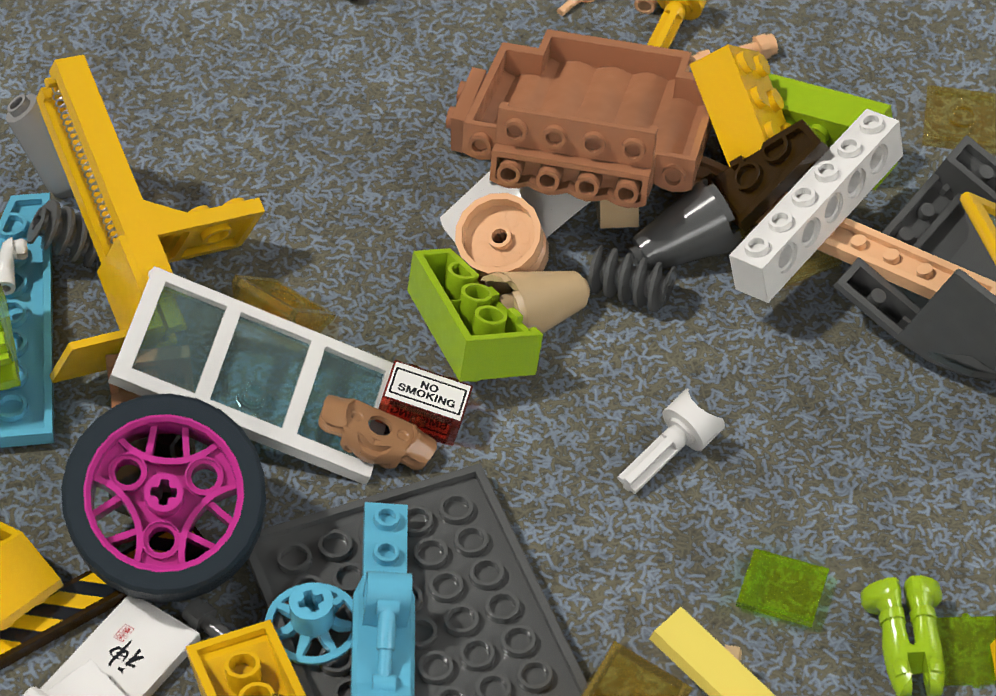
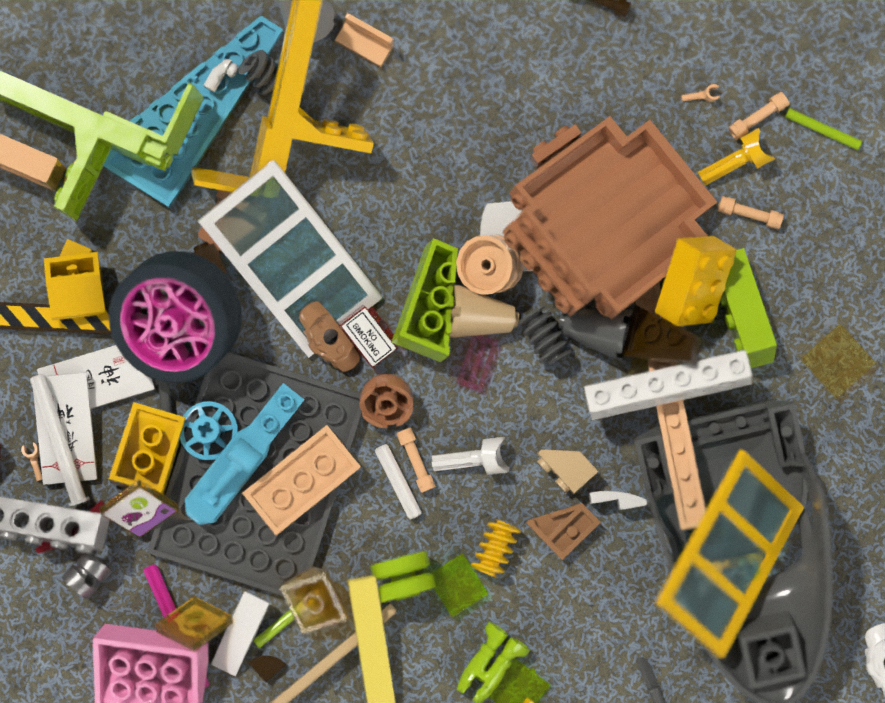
camera: 40 degrees right, 35 degrees up
clear yellow slope [232,275,336,355] -> none
none -> light nougat plate [243,425,361,535]
none -> light nougat panel [335,13,394,68]
none -> nougat cylinder [360,374,413,428]
none -> lime wheel [370,550,437,603]
none -> white axle [375,444,421,519]
none -> light nougat bar [396,427,436,493]
none -> clear pink tile [456,335,499,392]
none -> yellow piece [470,518,521,579]
none -> medium nougat wing [526,503,601,560]
none -> tan slope [537,449,598,494]
none -> white slope [589,491,647,510]

